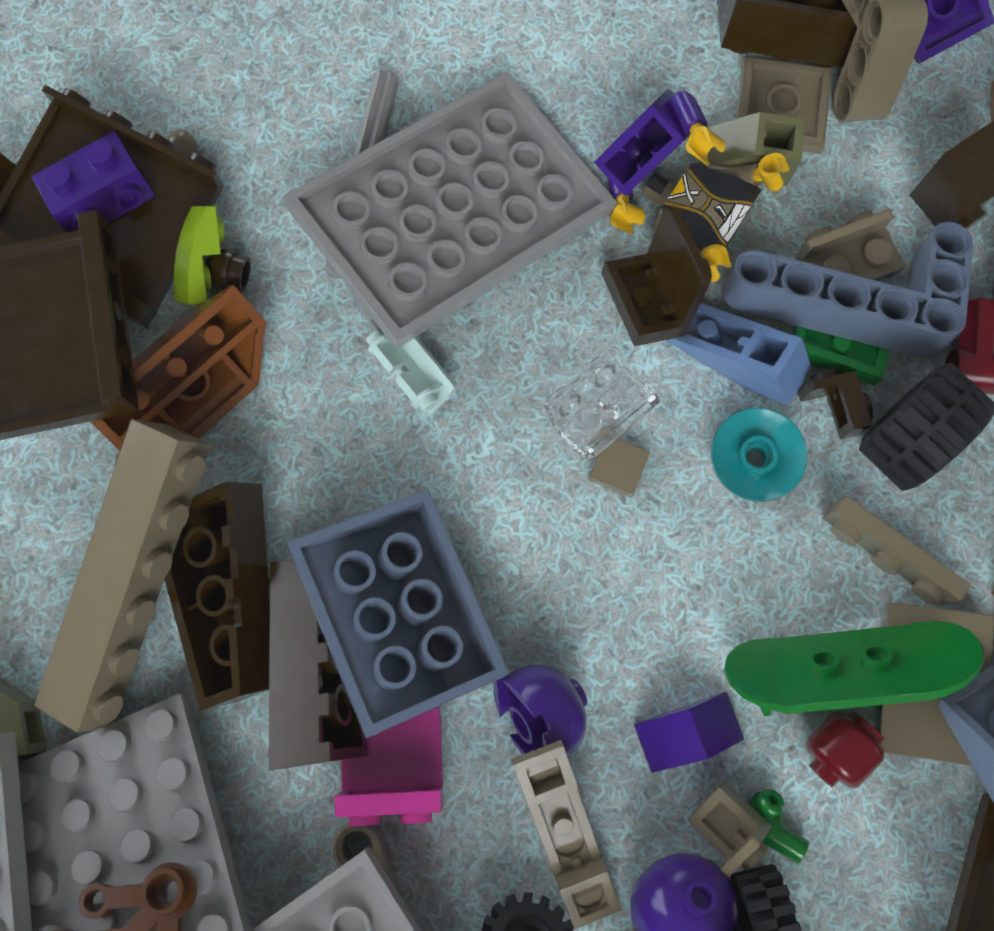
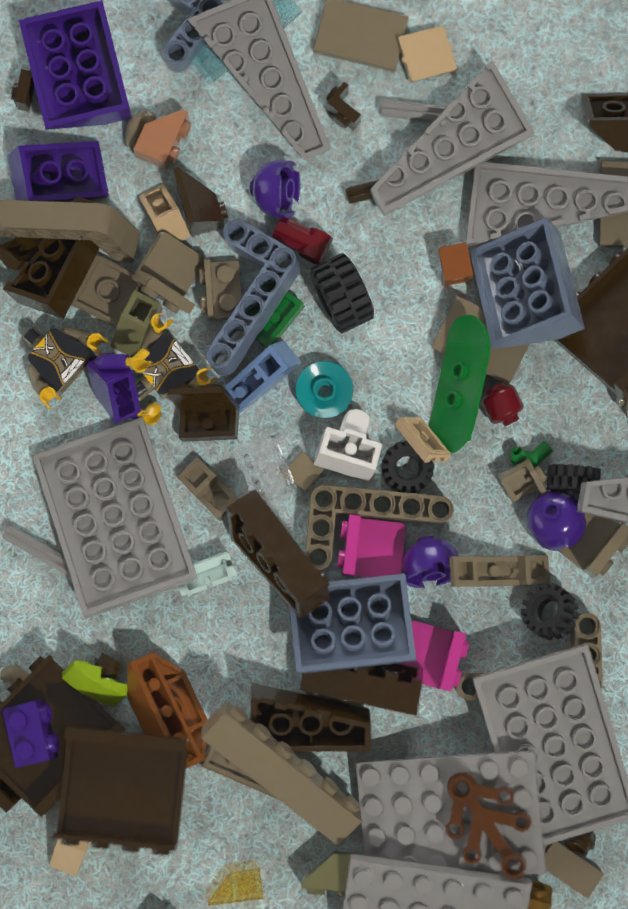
camera: 75 degrees left, 5 degrees up
dark purple slope [633,692,745,773] -> none
dark brown bracket [798,369,873,440] -> none
dark tan plate [822,496,971,605] -> none
none -> torso [23,327,109,409]
none -> dark tan bracket [132,231,204,314]
none -> tan slope [138,183,191,242]
none -> dark tan slope [177,457,239,521]
none -> dark brown wedge [226,489,330,619]
none -> dark tan beam [306,485,454,571]
none -> white brick [313,409,382,482]
none -> dark pink bracket [337,515,406,578]
none -> black tyre [381,440,435,493]
none -> tan tile [395,417,451,463]

